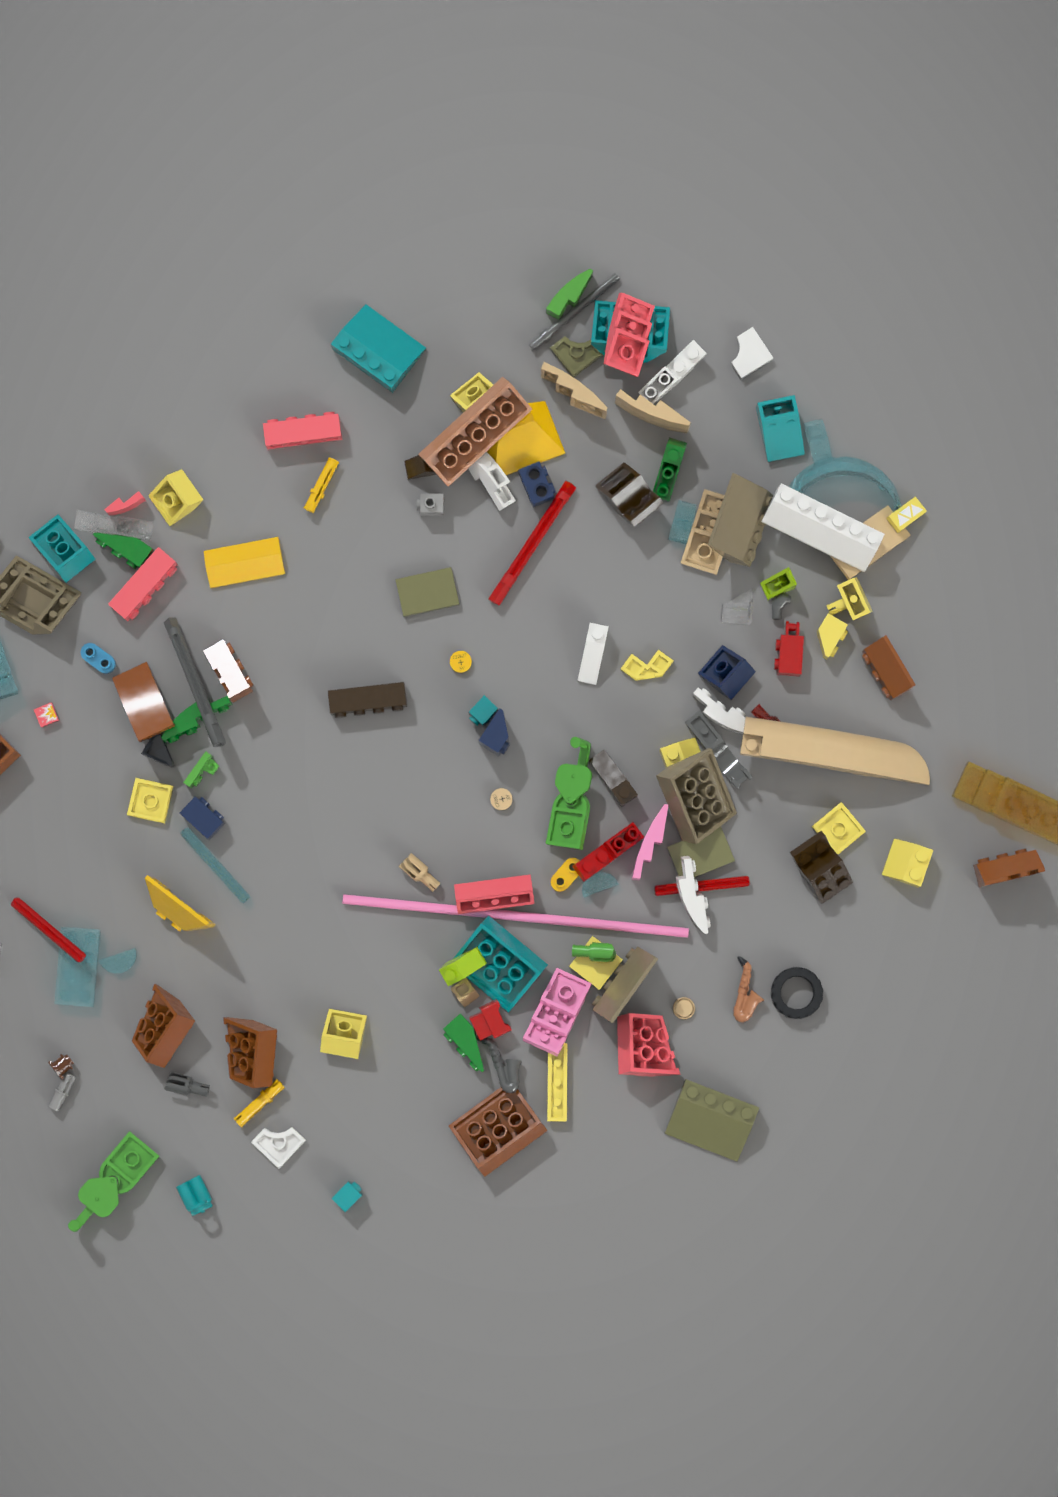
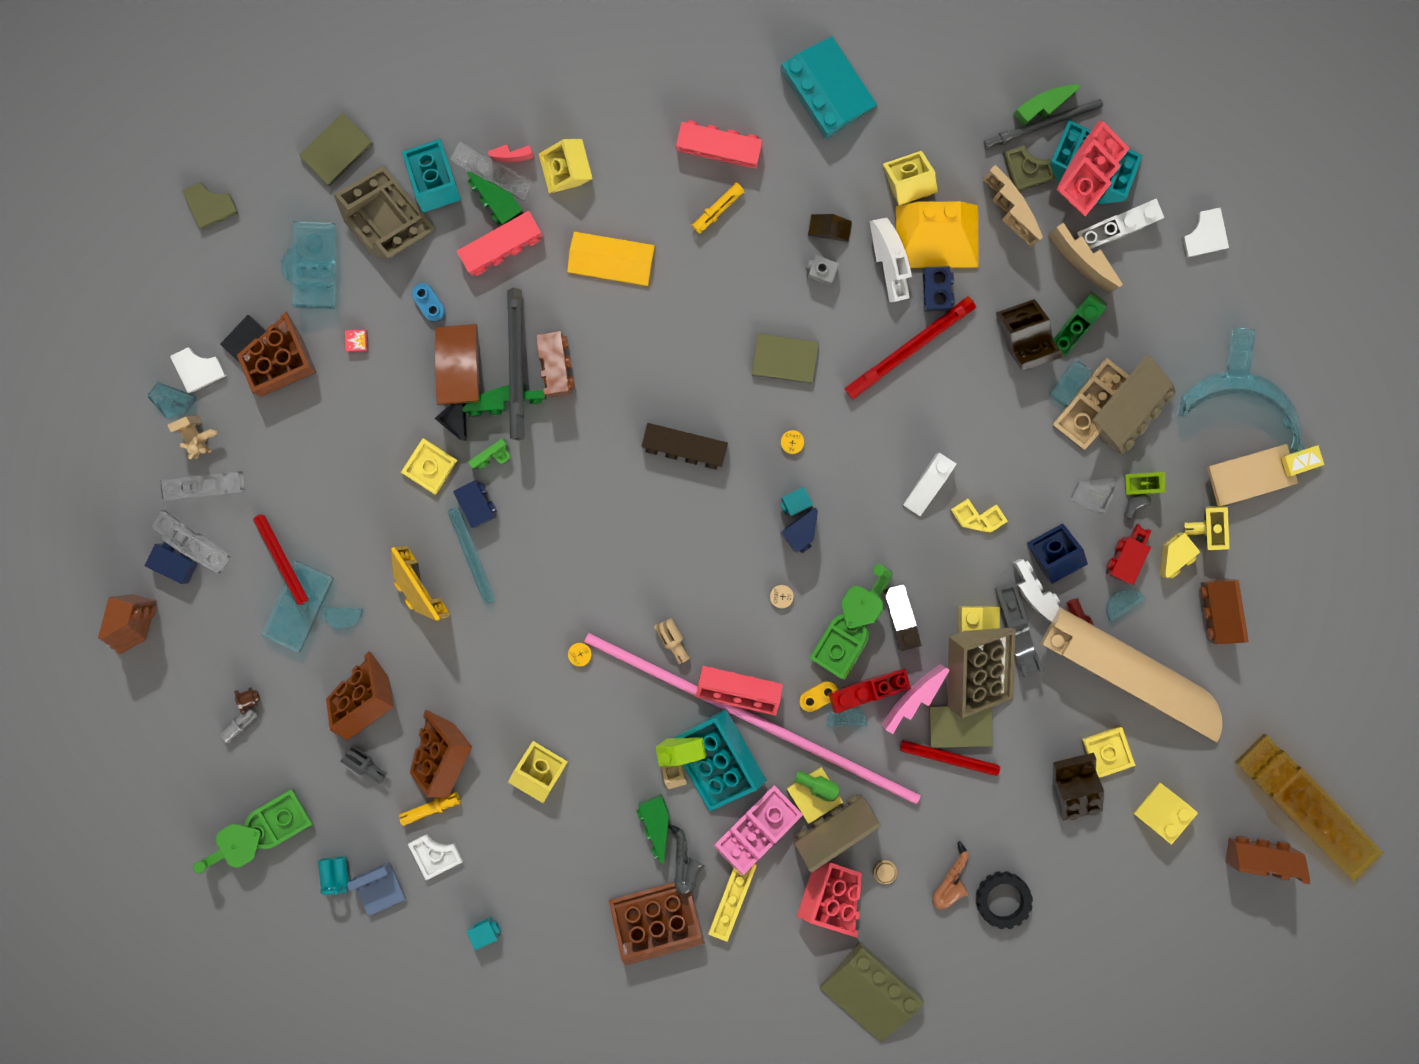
camera: 20 degrees right, 5 degrees up
nougat slope [418,377,532,487] -> none
red piece [469,999,512,1040] -> none
white slope [675,856,711,934] -> none
teal slope [756,395,805,462] -> none
white slope [761,483,885,572] -> none
none -> sand blue bracket [347,862,406,916]
none -> yellow piece [568,643,592,666]
none -> clear light blue tile [1106,589,1146,621]

